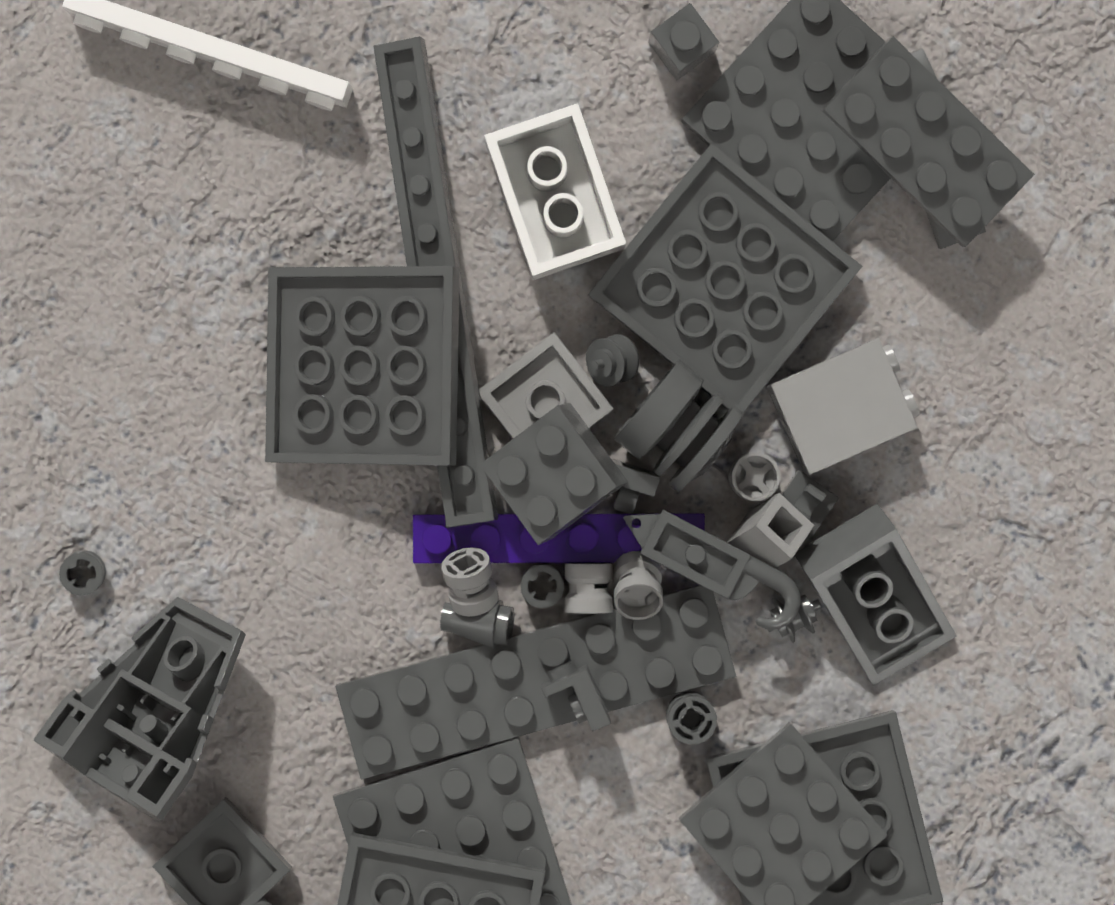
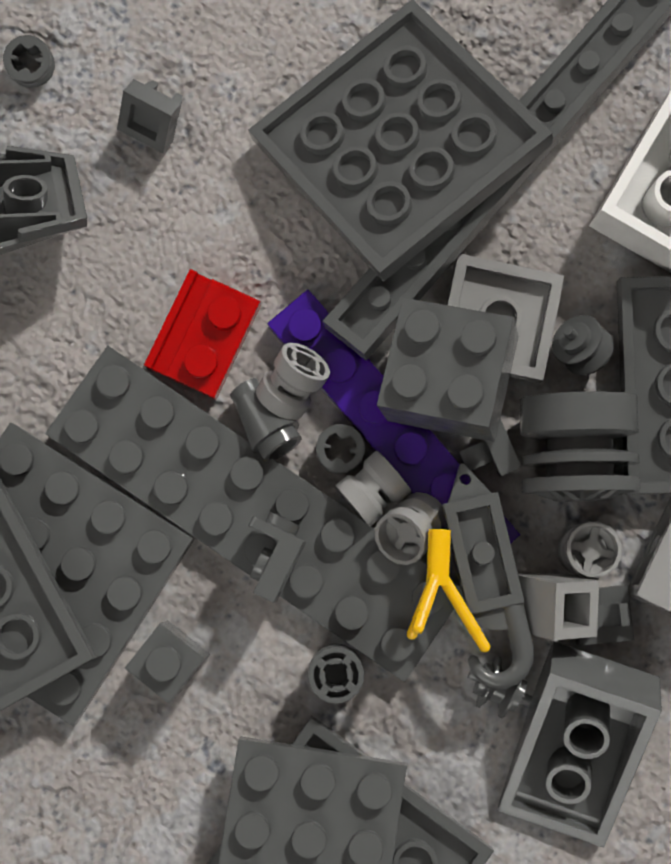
camera: 45 degrees right, 5 degrees down
none -> dark grey tile [117,79,183,153]
none -> dark grey brick [125,620,210,704]
none -> red plate [144,269,262,400]
none -> yellow plant [406,529,490,653]

